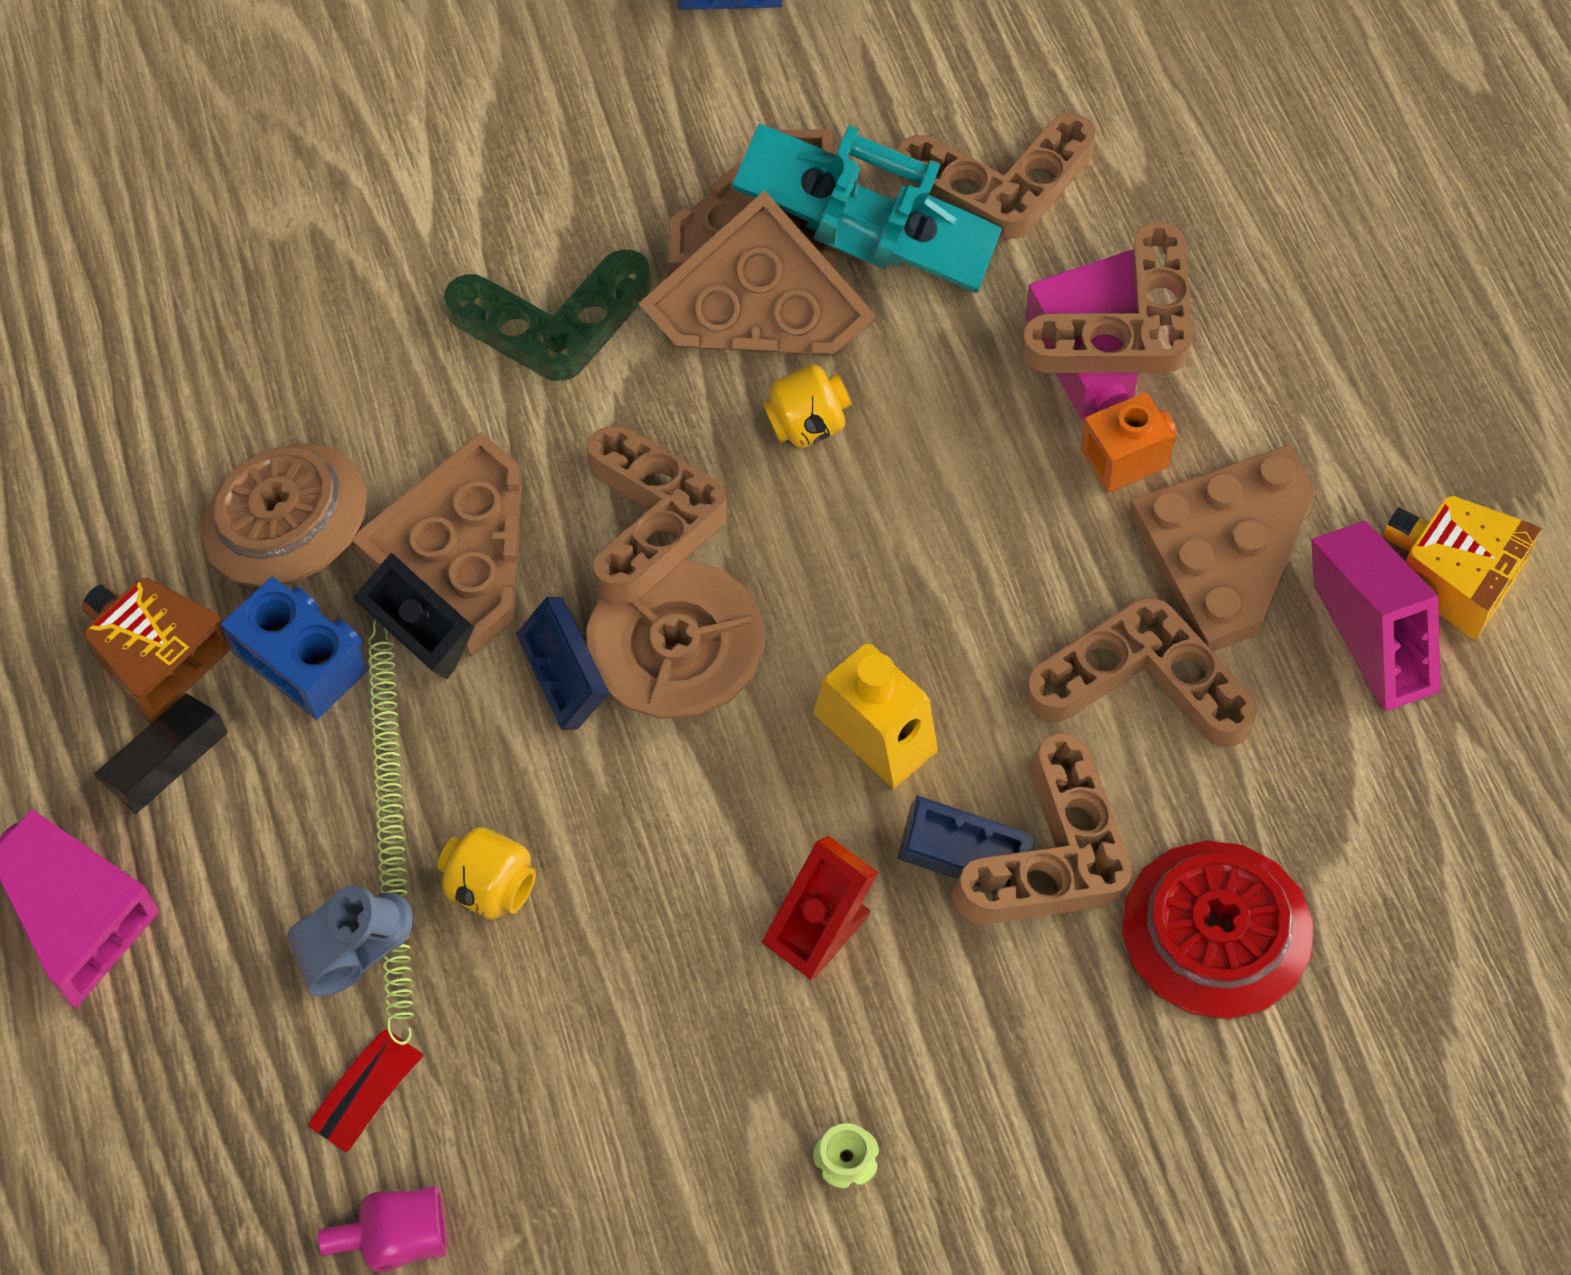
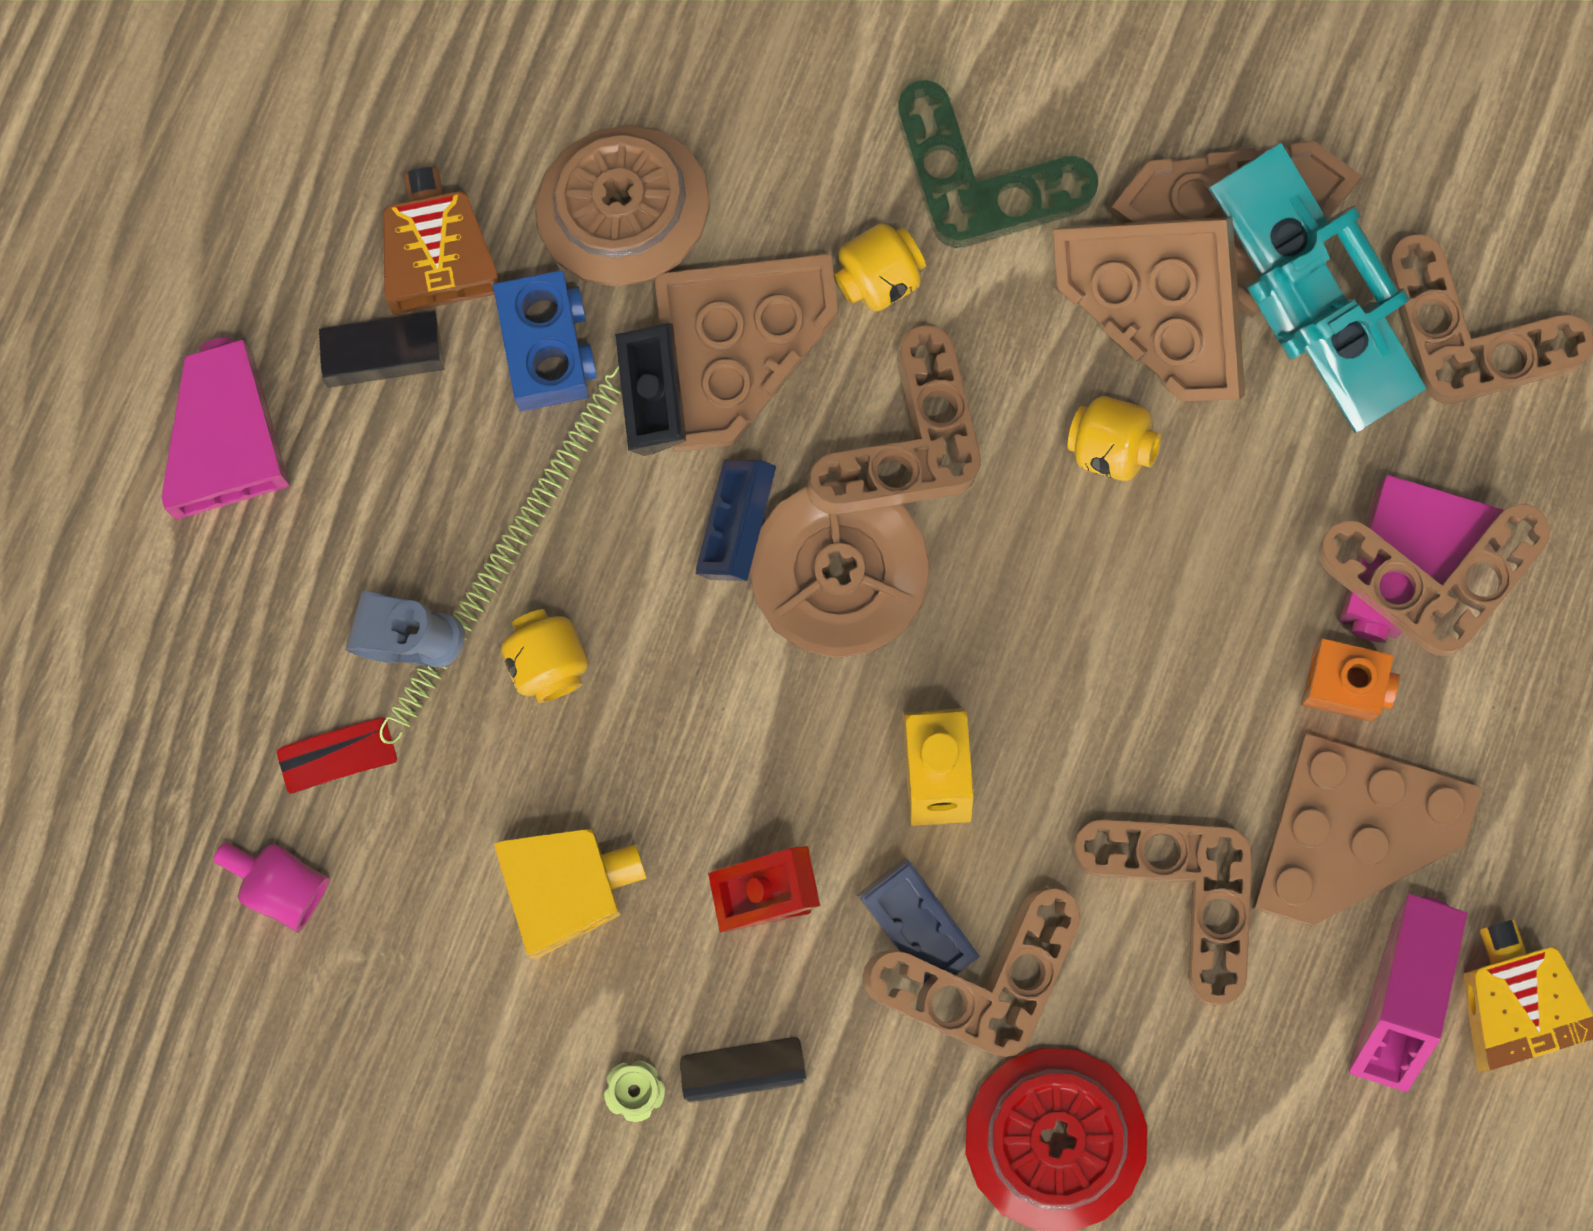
camera: 40 degrees right, 20 degrees up
none -> yellow torso [494,829,647,959]
none -> black slope [680,1037,807,1103]
none -> yellow head [834,223,926,312]

